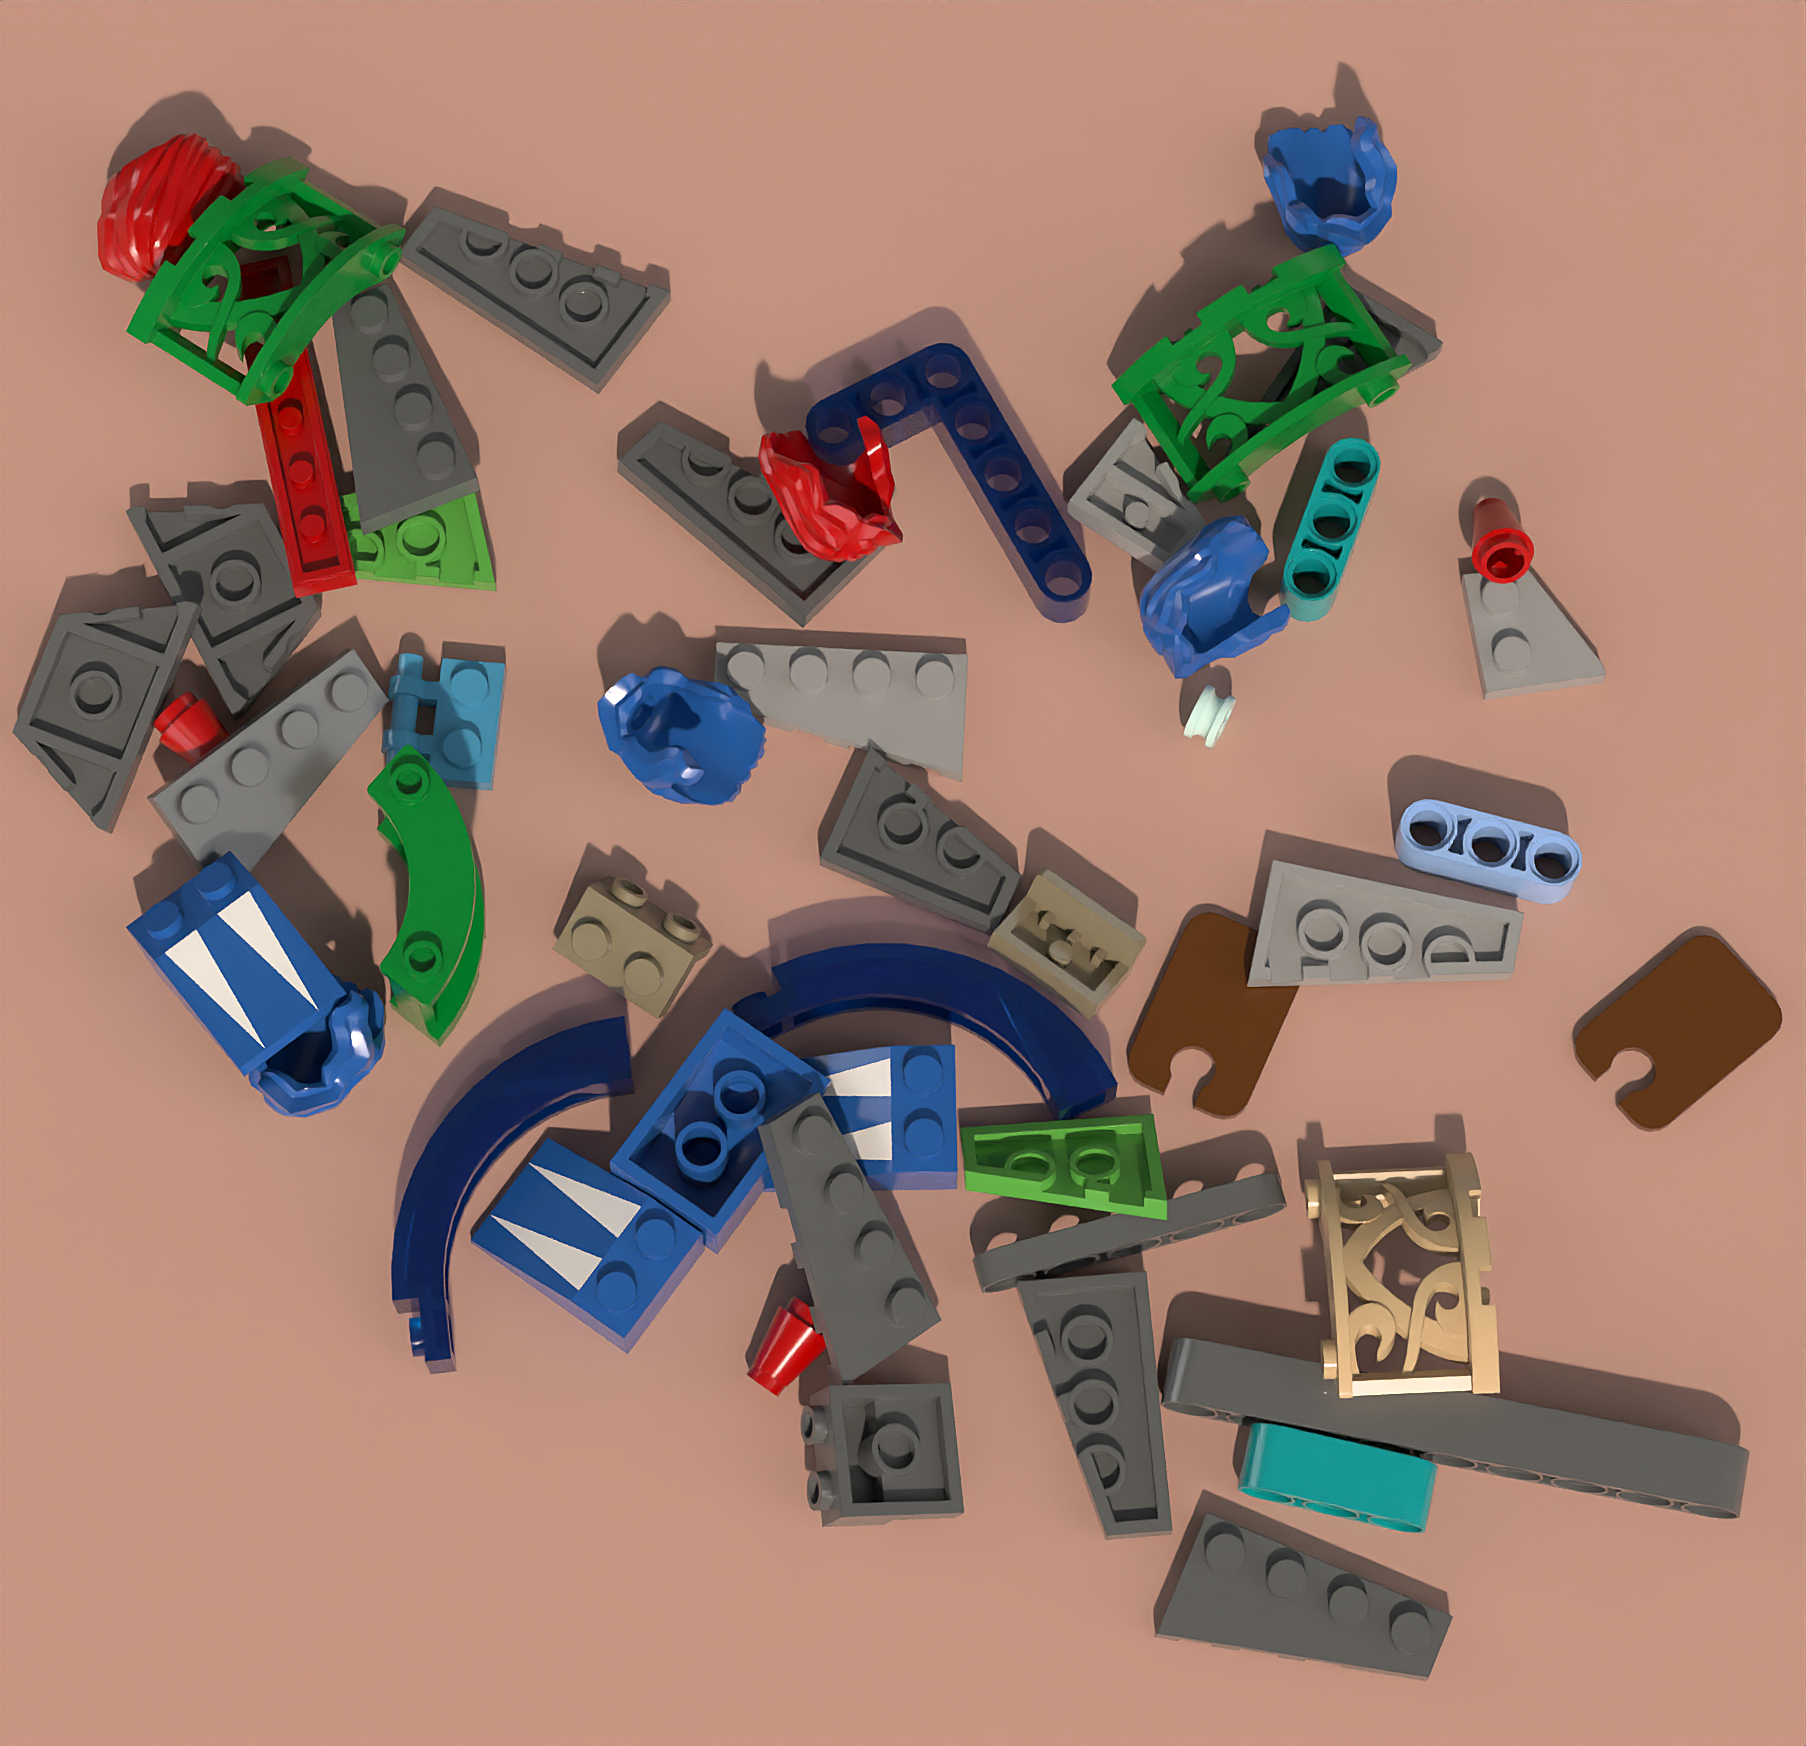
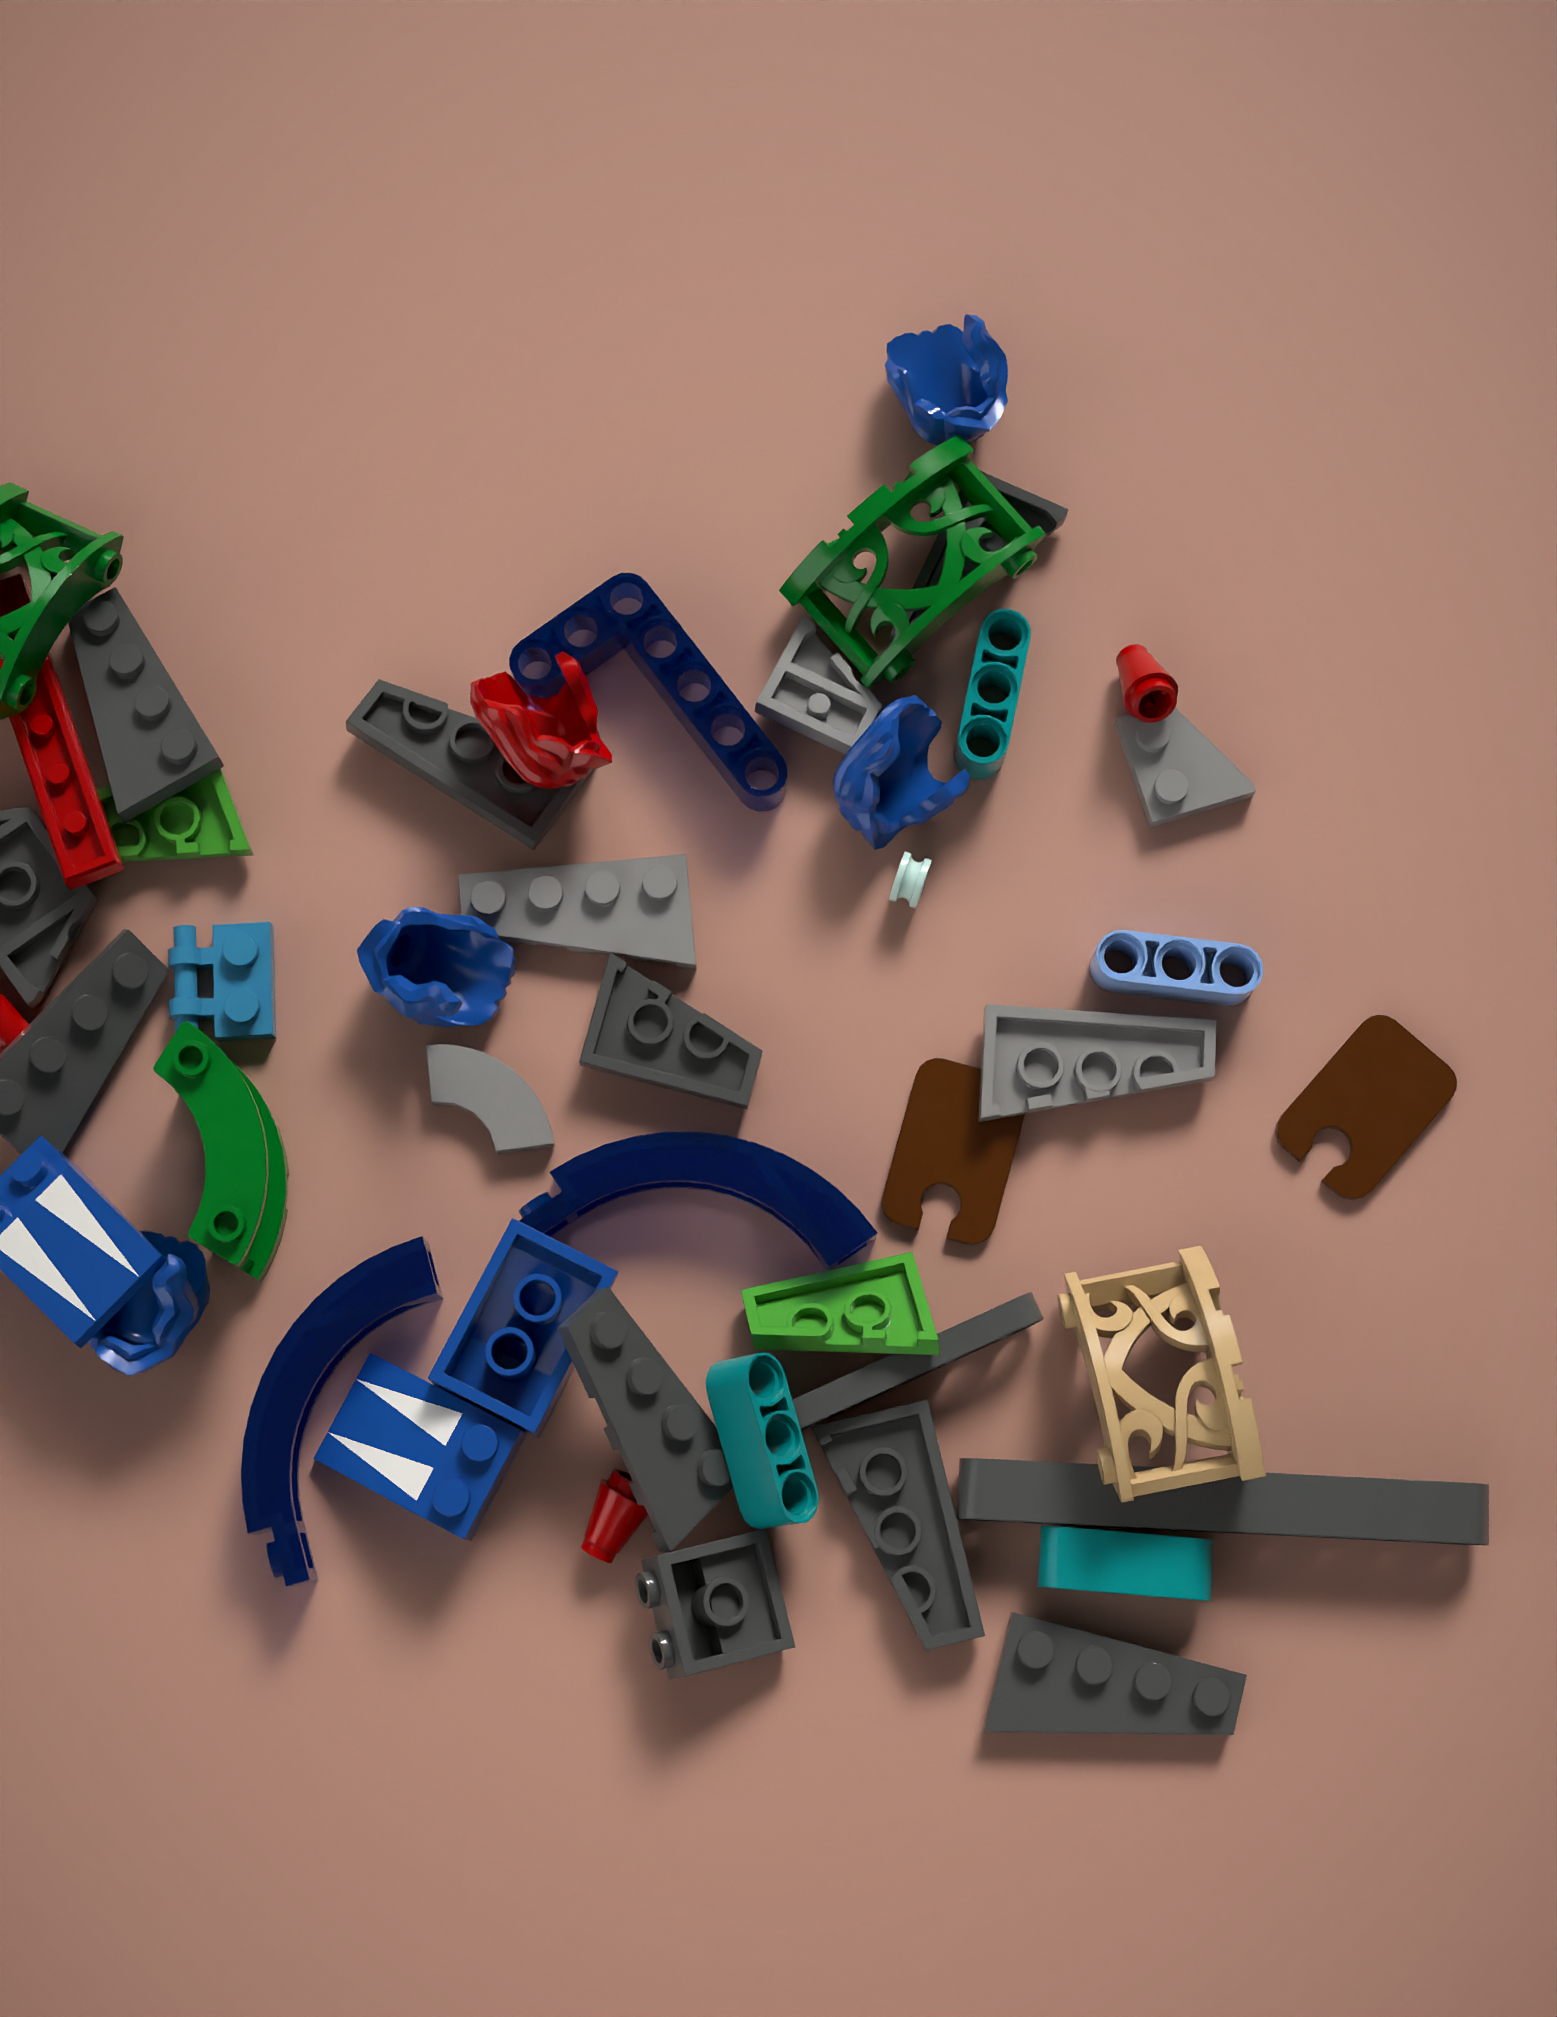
camera: 10 degrees left, 5 degrees up
dark grey wing [400,206,671,394] -> none
dark tan bracket [553,876,713,1019] -> none
blue slope [762,1045,958,1192] -> none
dark tan bracket [986,867,1147,1021] -> none
none -> light grey tile [425,1044,555,1154]
none -> teal beam [705,1352,819,1529]

